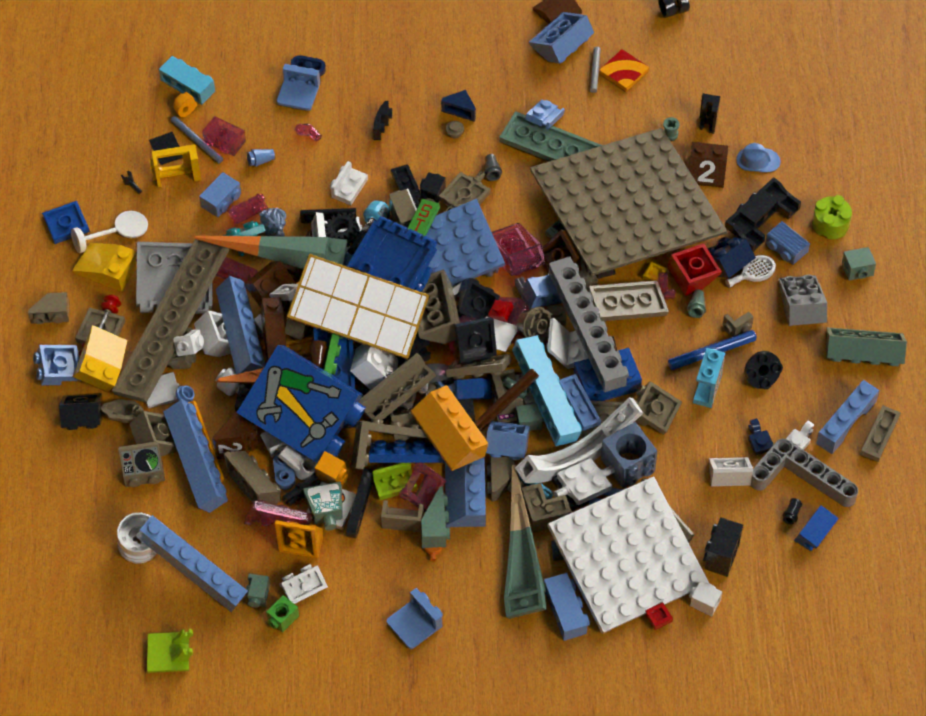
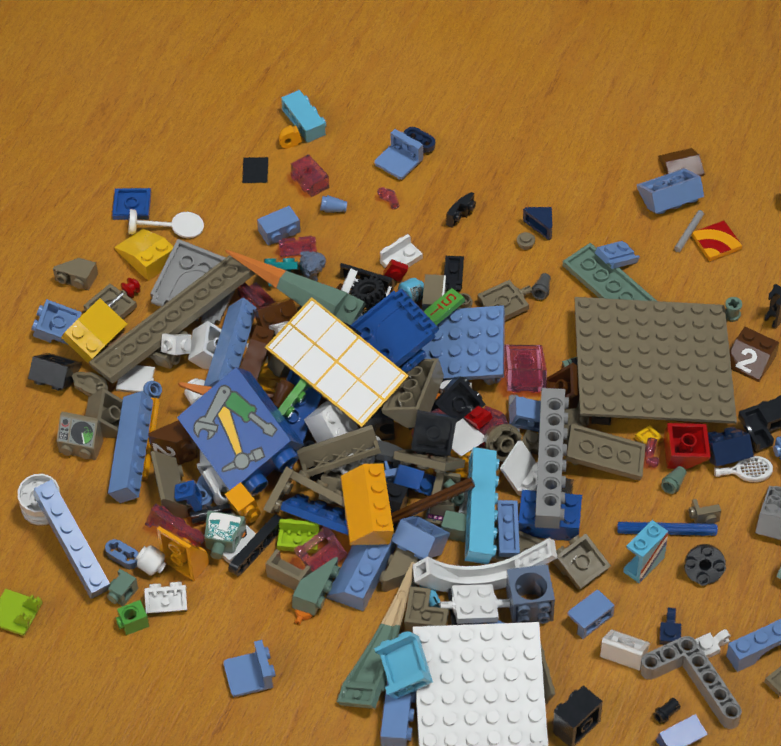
camera: 25 degrees right, 5 degrees down
black hand [121,171,142,194] -> none
yellow window [149,144,201,187] -> none
sand blue bar [171,116,223,164] -> none
black brick [420,172,446,203] -> none
none -> medium blue beam [105,539,139,569]
none -> white head [135,545,167,576]
none -> blue bracket [175,480,203,512]
none -> medium azure panel [374,631,433,699]
none -> red plate [383,259,408,282]
none -> medium blue panel [568,590,615,639]

